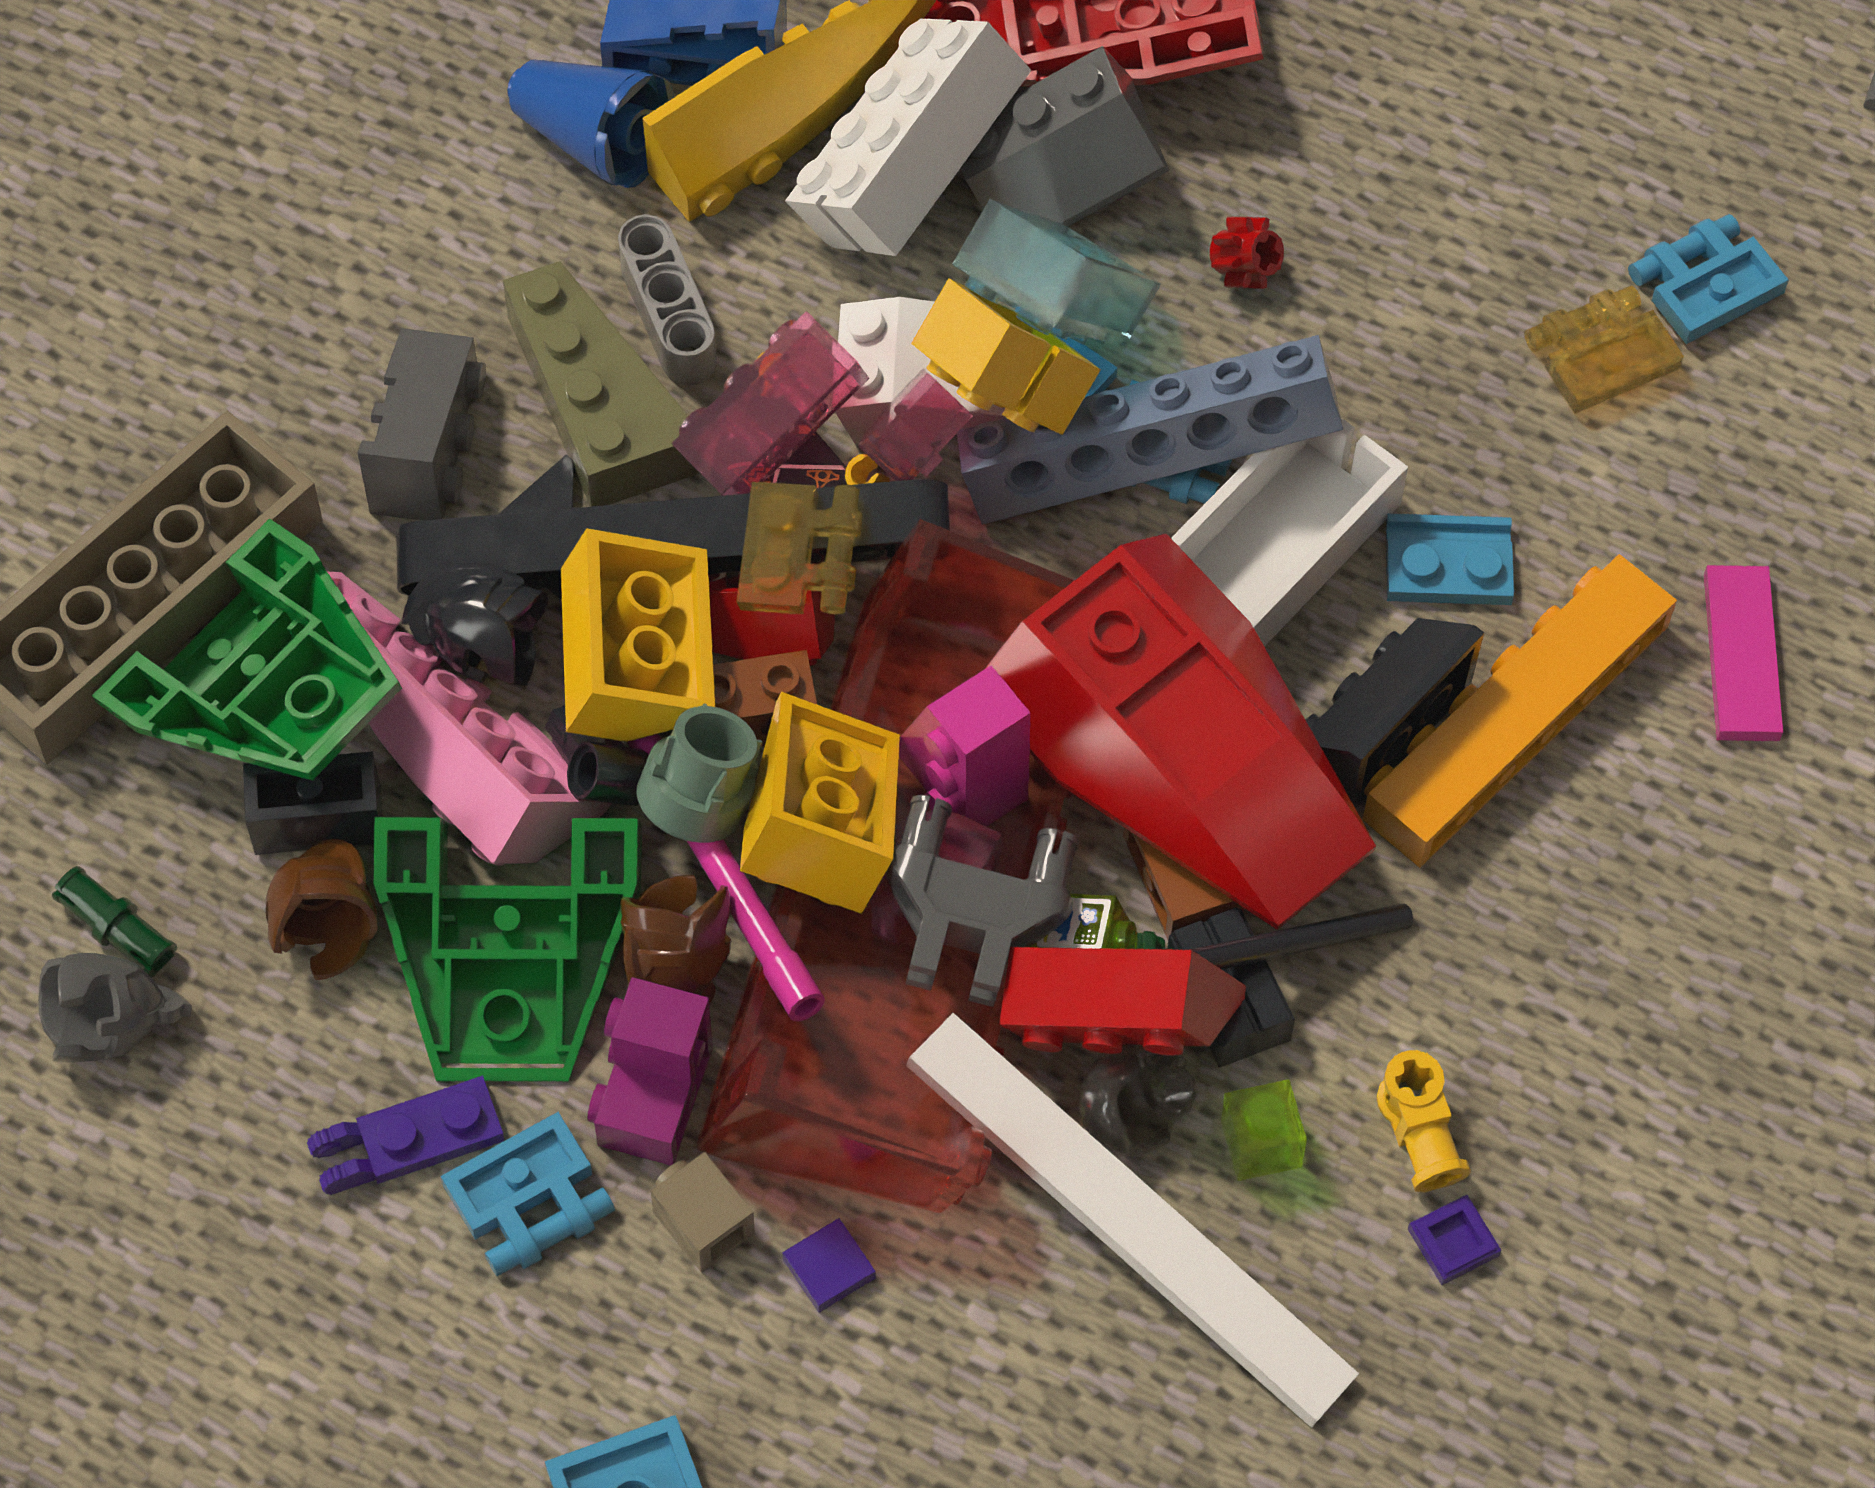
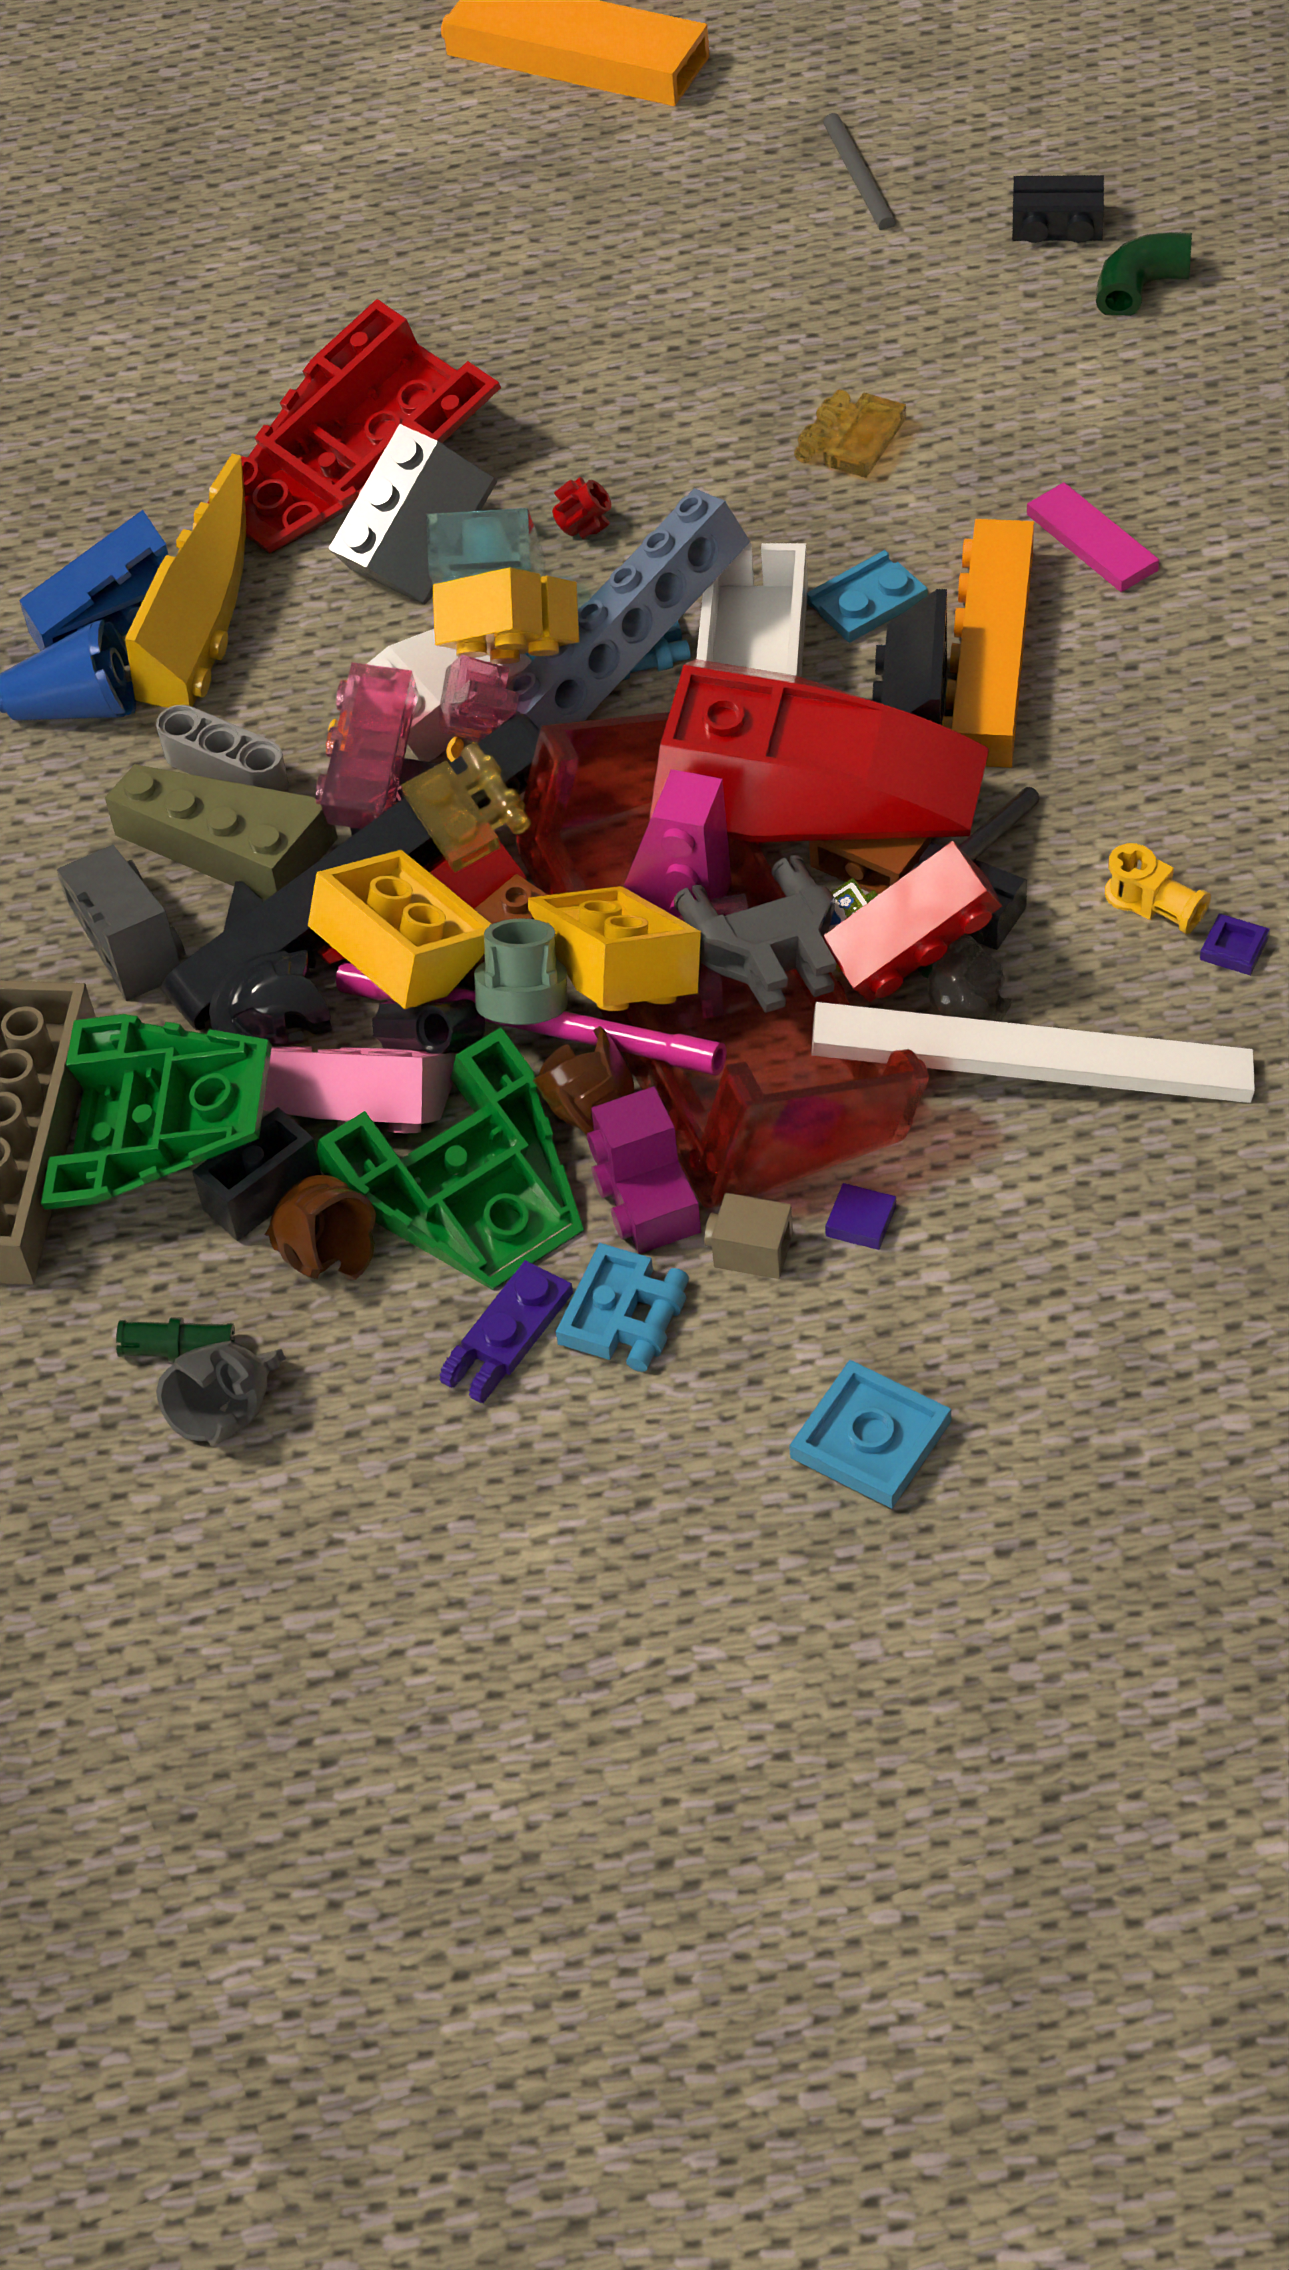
camera: 30 degrees left, 10 degrees down
white piece [785,18,1032,256] -> none
clear neon green brick [1221,1079,1307,1181] -> none
dark azure plate [1628,214,1789,344] -> none

